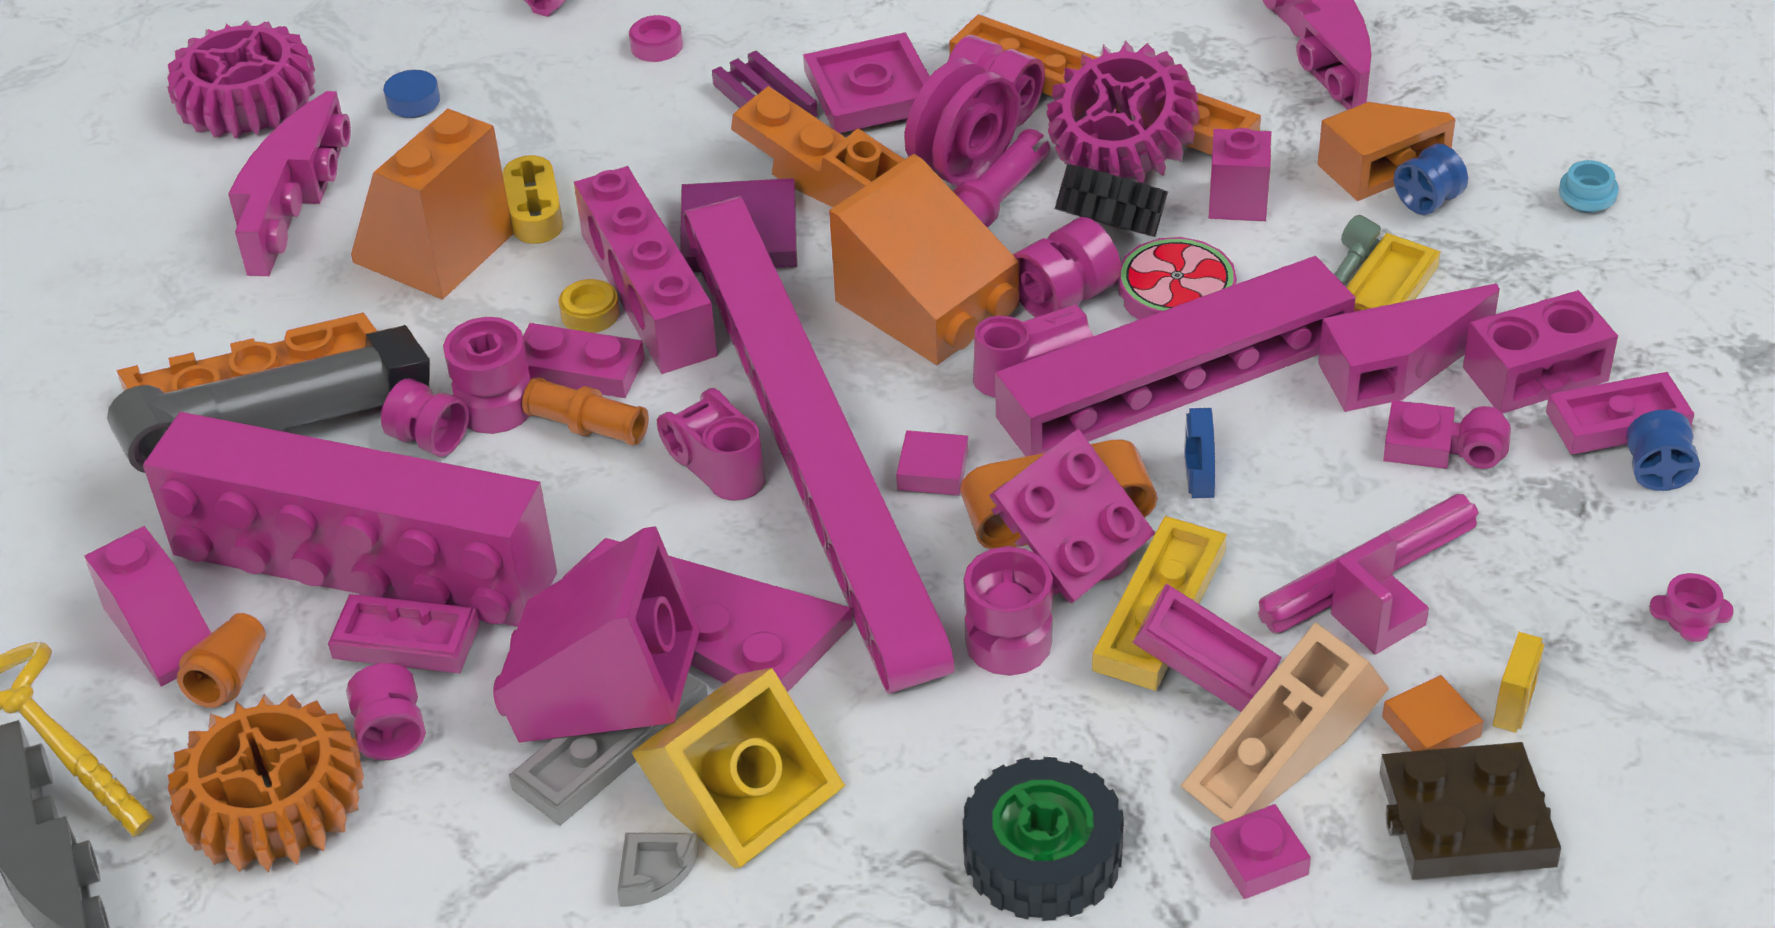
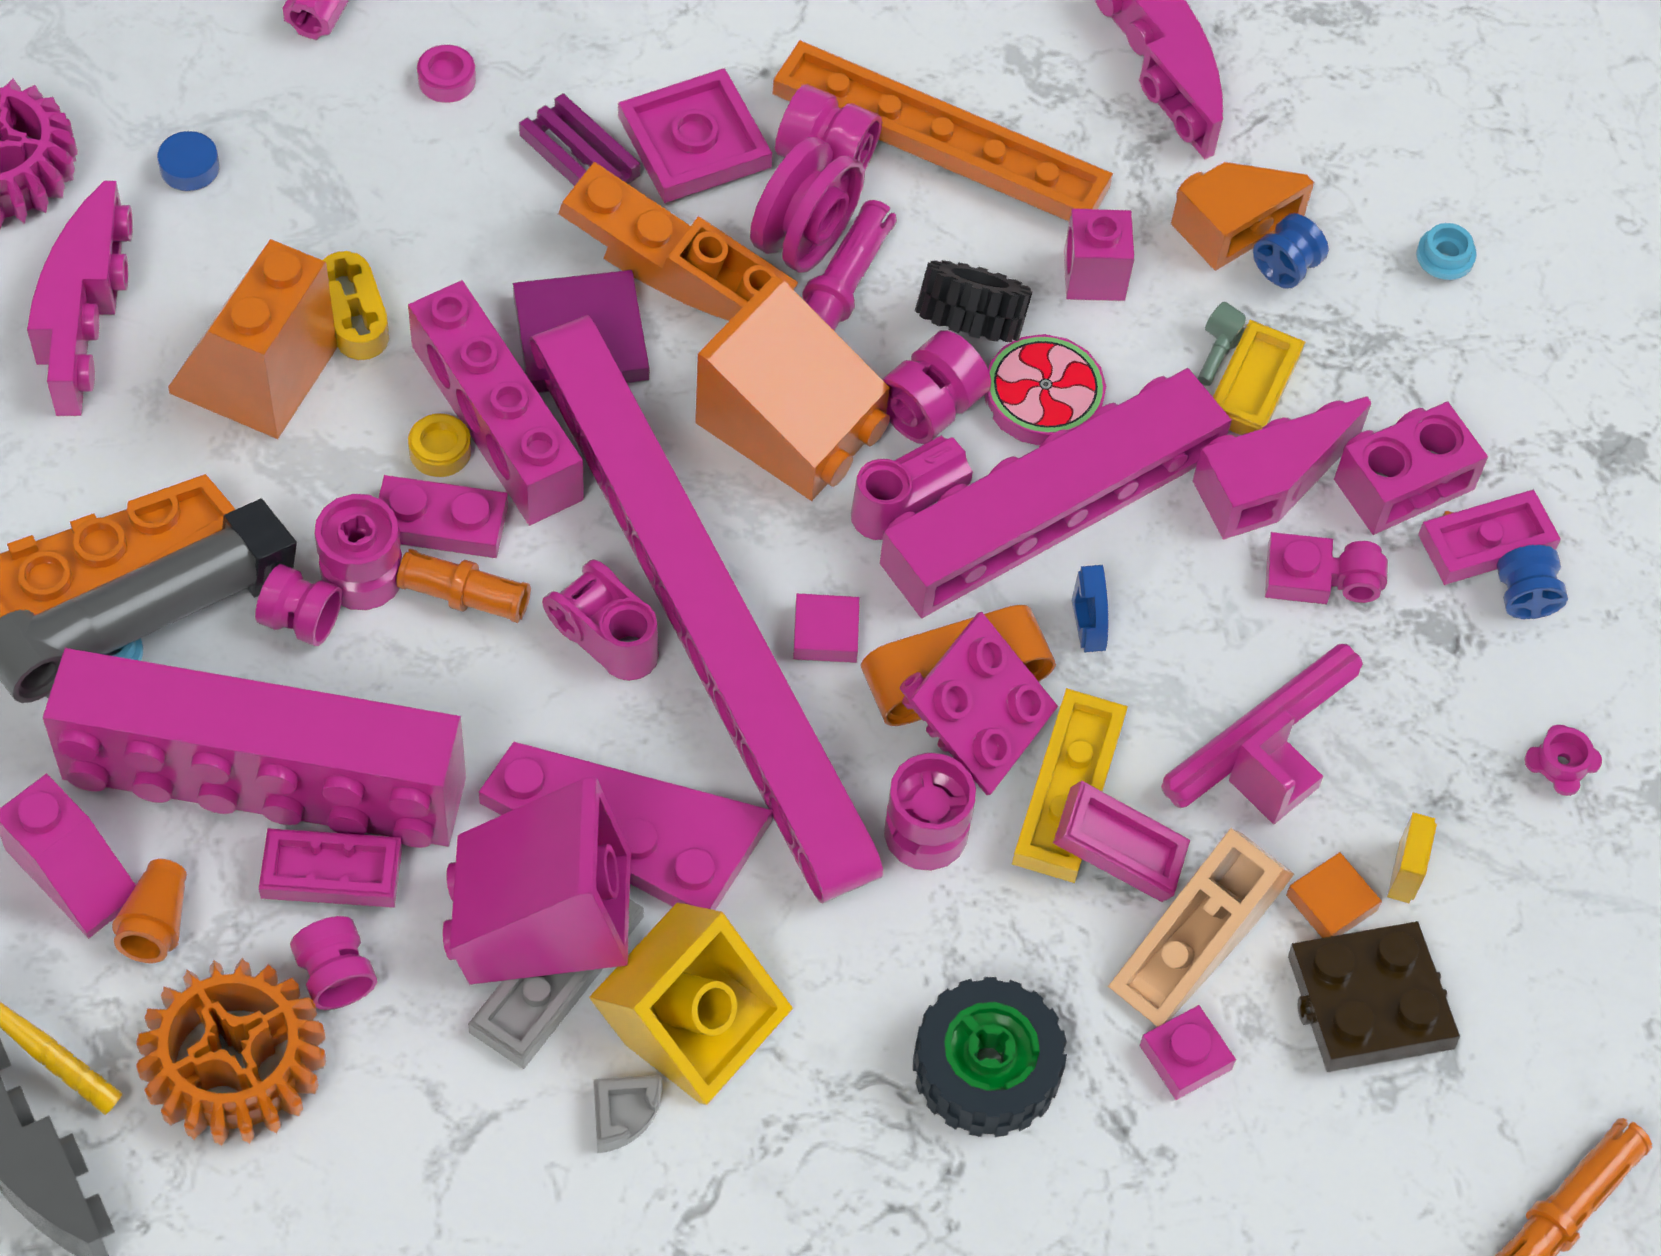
camera: 15 degrees left, 15 degrees up
dark pink gear [1047,40,1200,183] -> none

